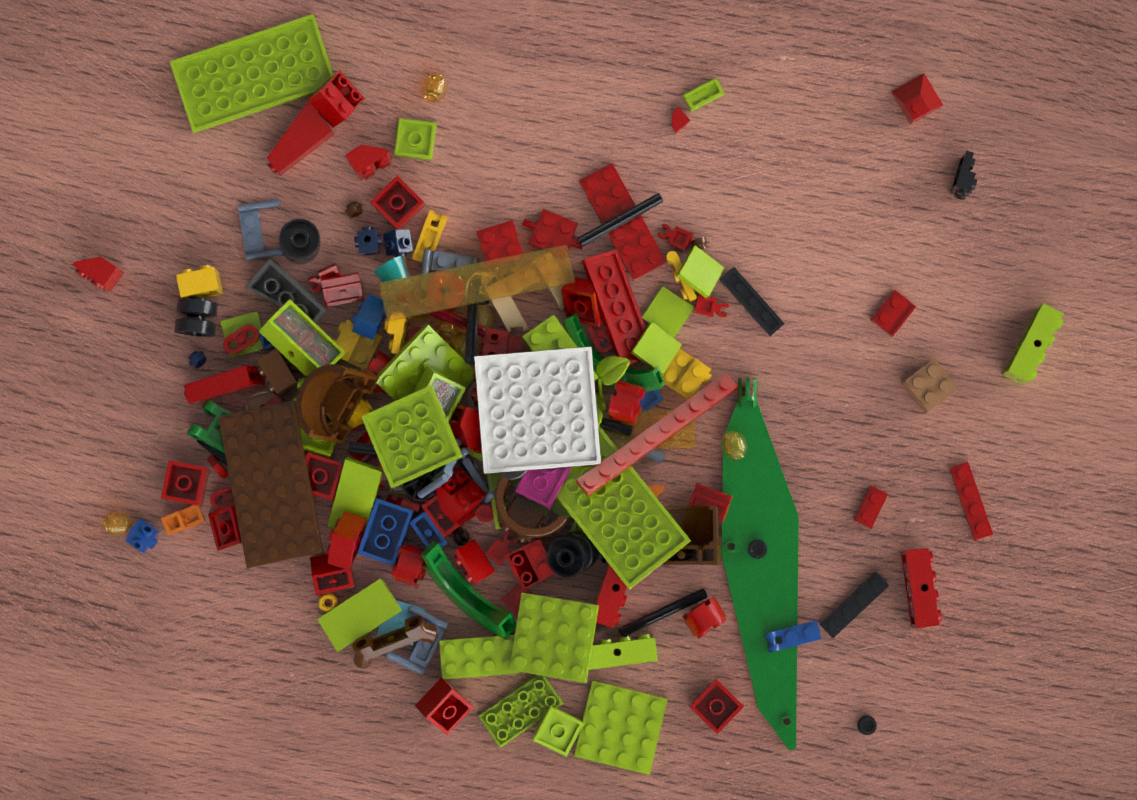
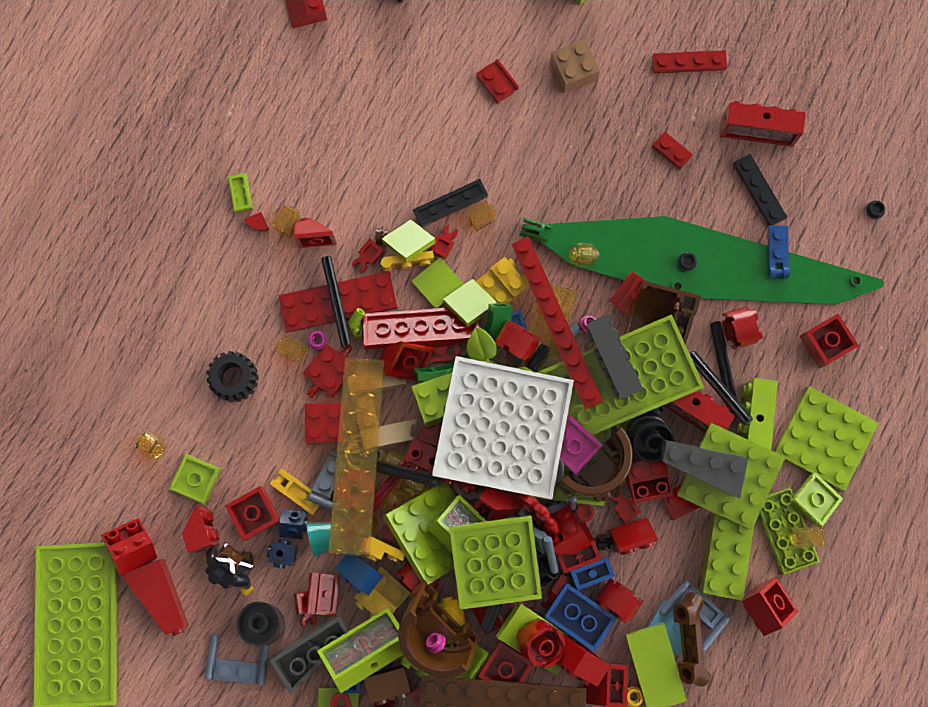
camera: 75 degrees left, 5 degrees down
green arch [421,541,517,639] -> none
none -> black torso [202,542,255,596]
none -> black tyre [206,351,259,402]
none -> clear yellow brick [272,205,302,238]
none -> clear yellow brick [276,335,308,364]
none -> red slope [294,218,337,248]
none -> dark pink plate [308,331,327,350]
none -> lime arm [349,308,365,338]
none -> dark pink plate [426,633,446,654]
none -> clear yellow brick [466,200,497,232]
none -> red brick [517,618,565,668]
none -> red plate [519,494,560,535]
none -> dark pink plate [579,316,596,333]
none -> dark grey wedge [585,314,643,400]
none -> dark grey wedge [660,440,748,498]
none -> black axle [690,351,753,425]
none -> clear yellow brick [791,525,825,548]

